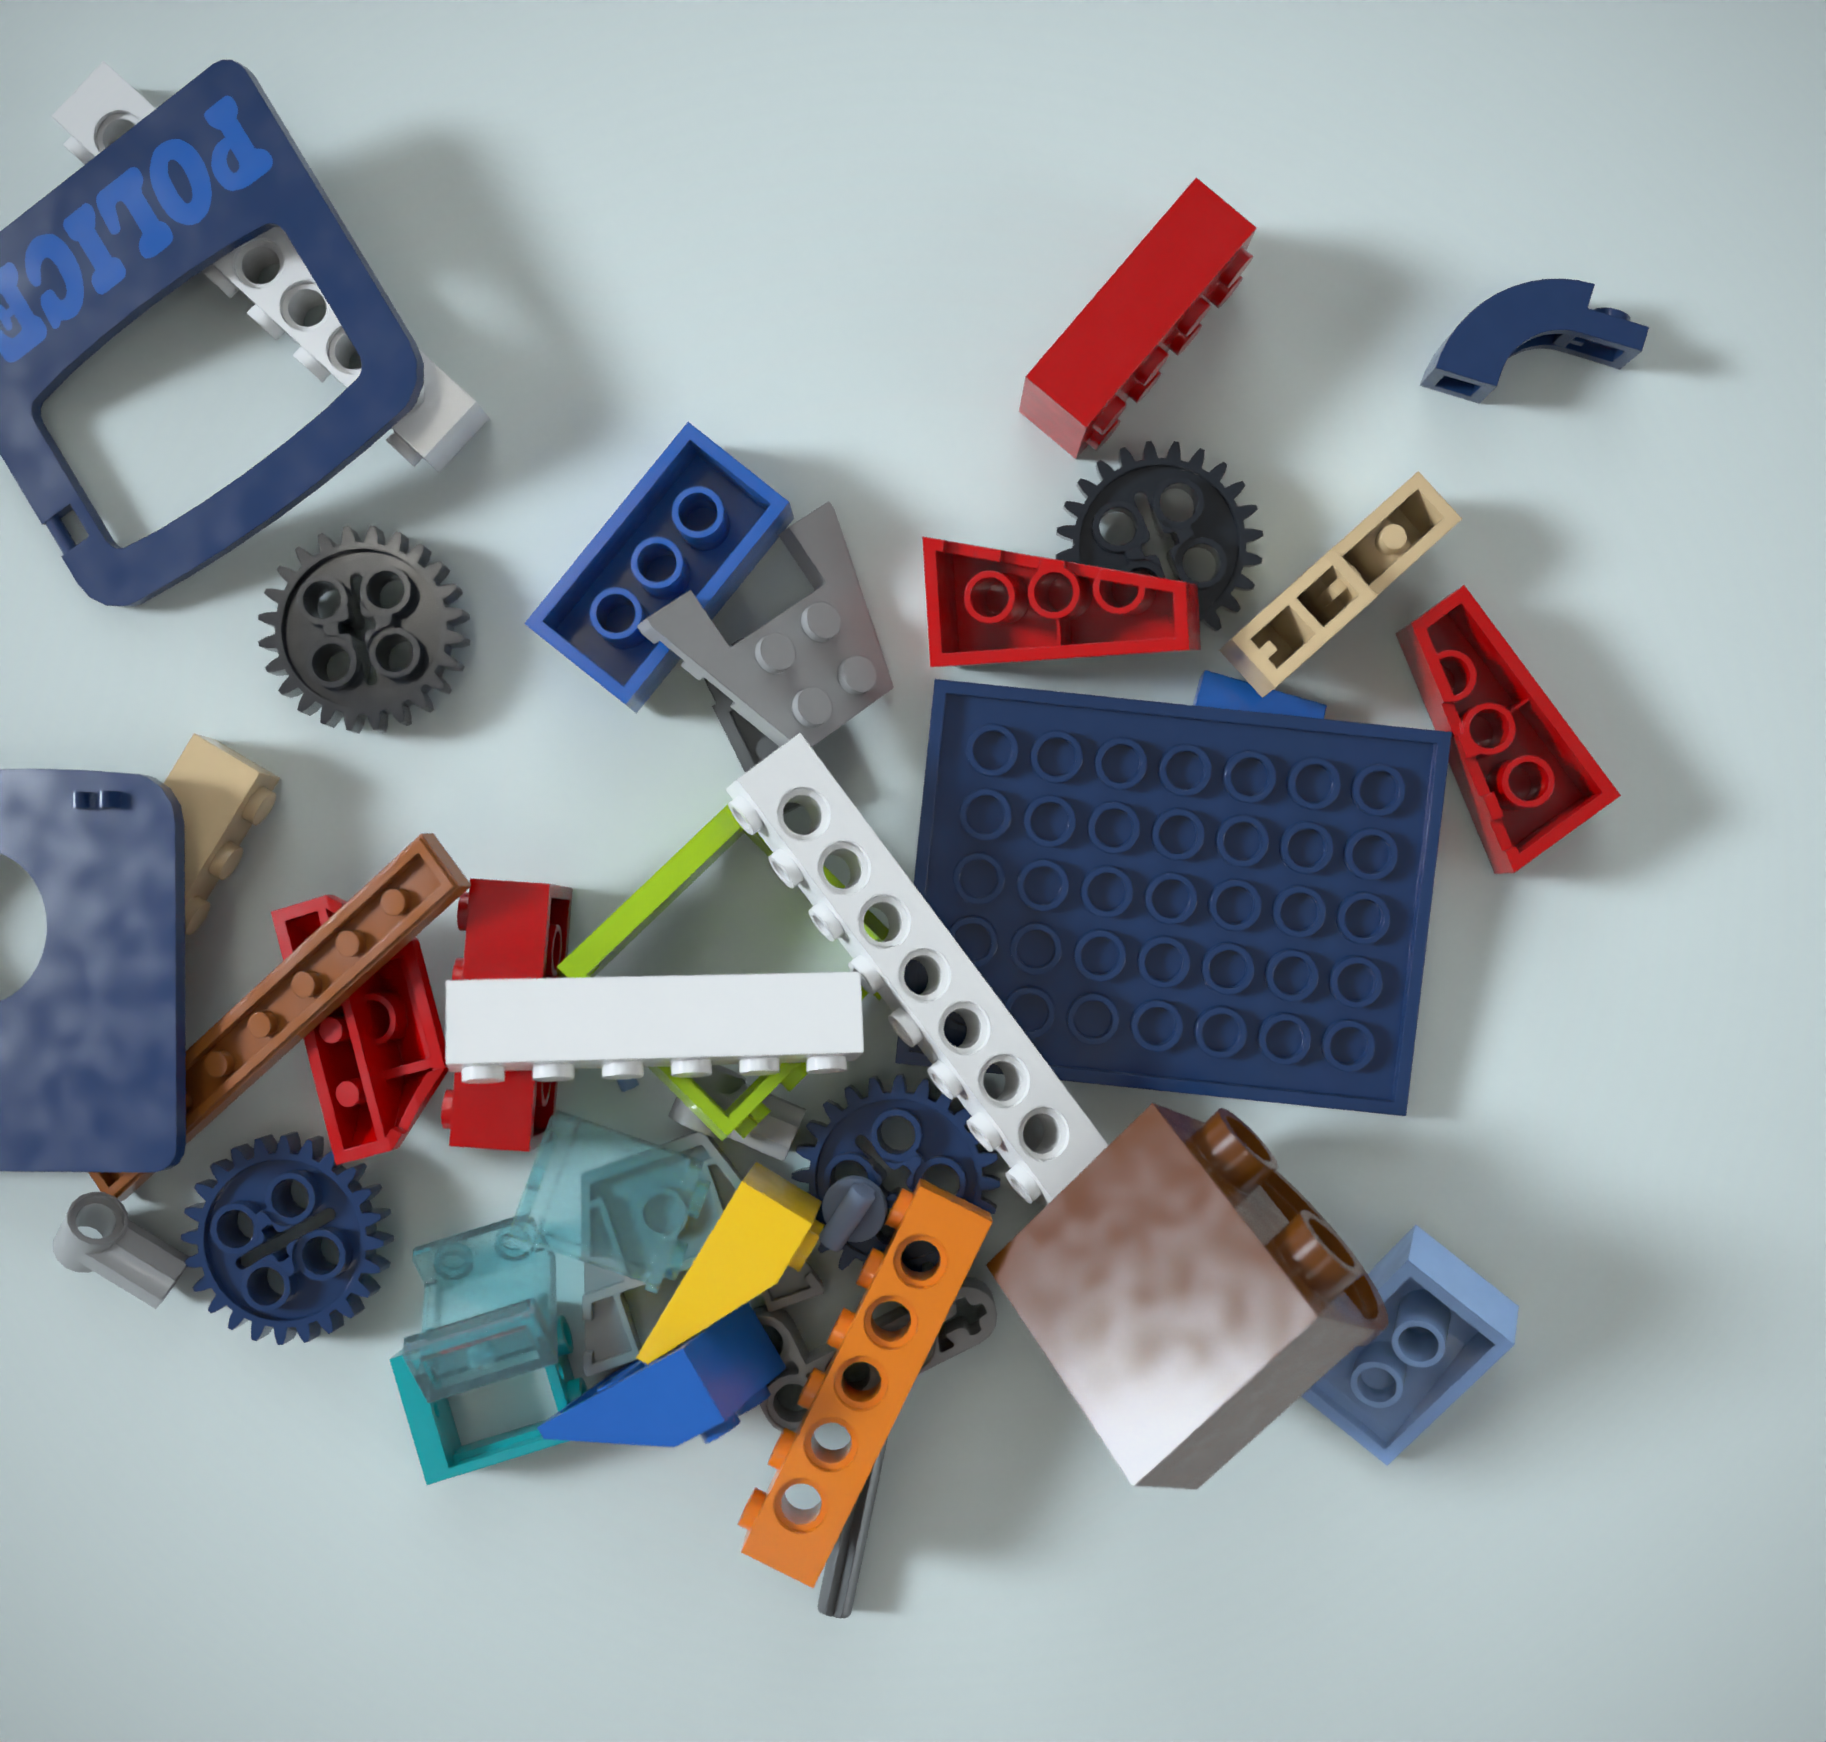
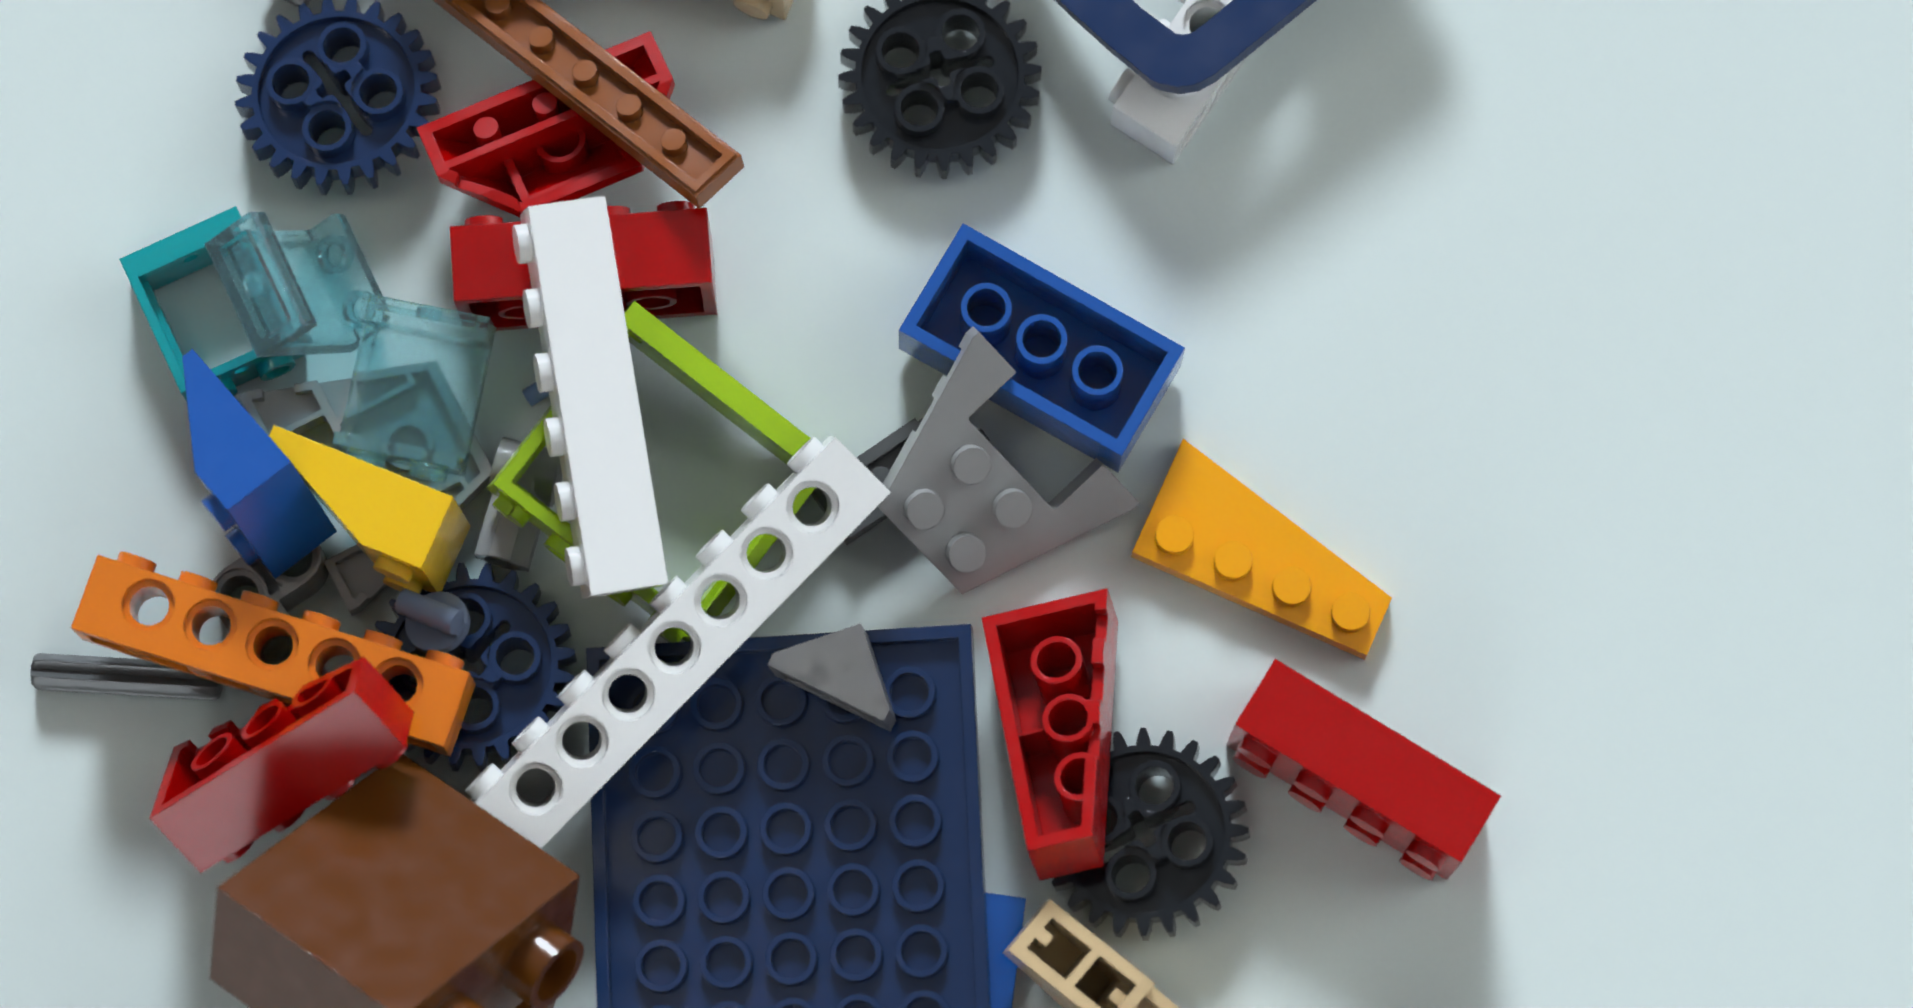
camera: 75 degrees right, 10 degrees down
none -> red wedge [149,656,414,873]
none -> flat silver slope [767,623,896,732]
none -> light orange wing [1131,439,1392,660]

